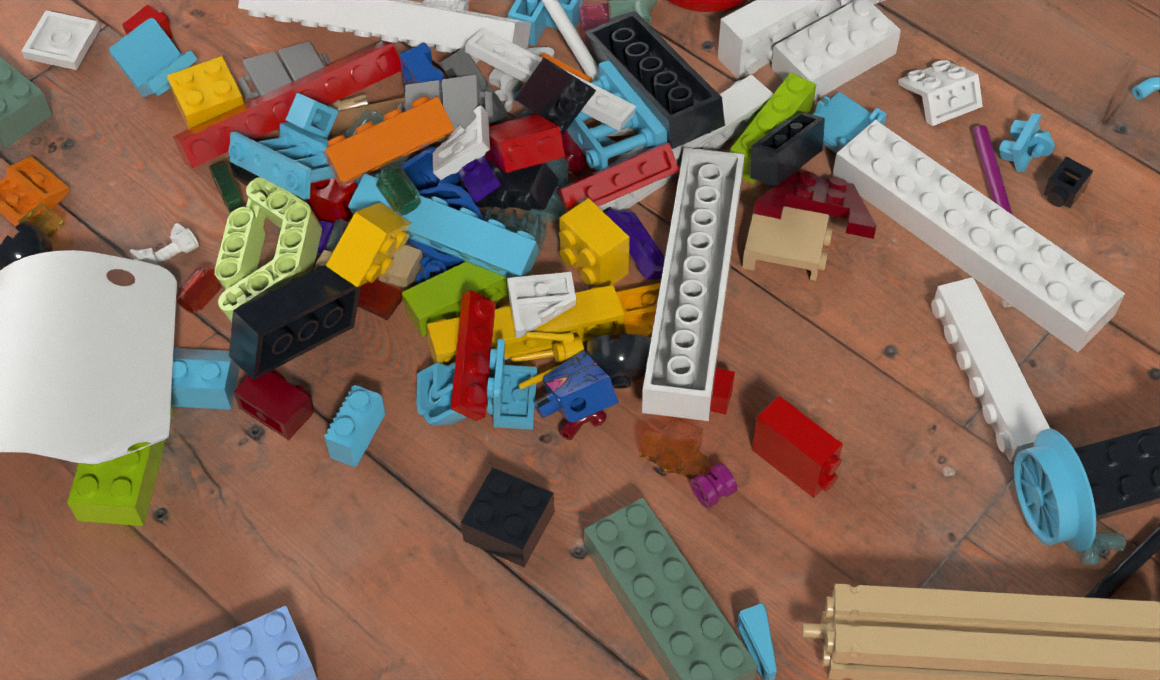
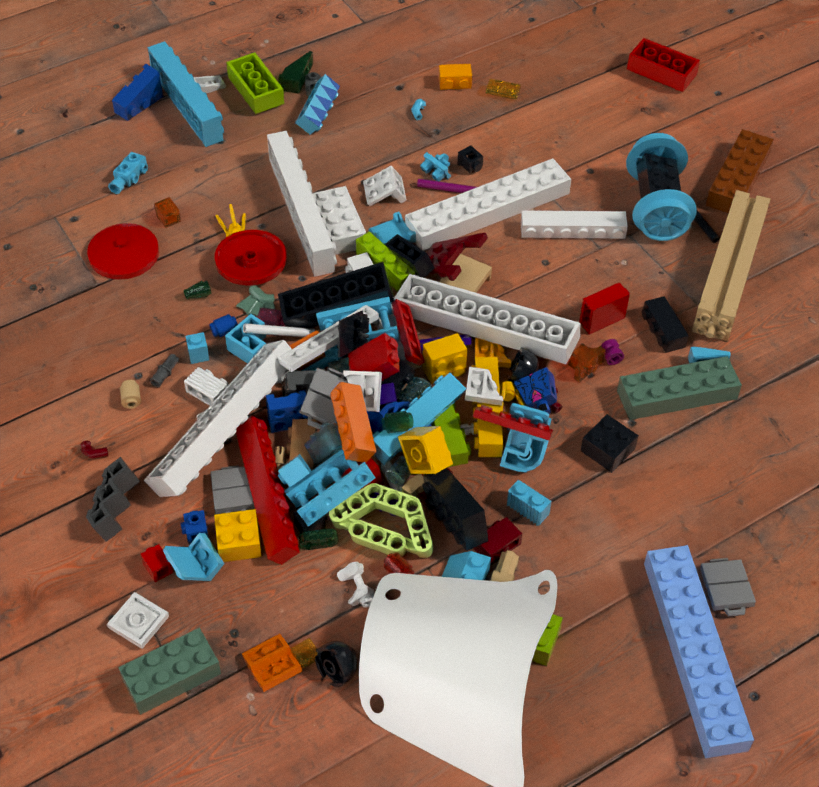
camera: 75 degrees left, 5 degrees down
none -> blue brick [181,510,209,545]
none -> tan piece [491,550,519,582]
none -> black brick [641,296,689,353]

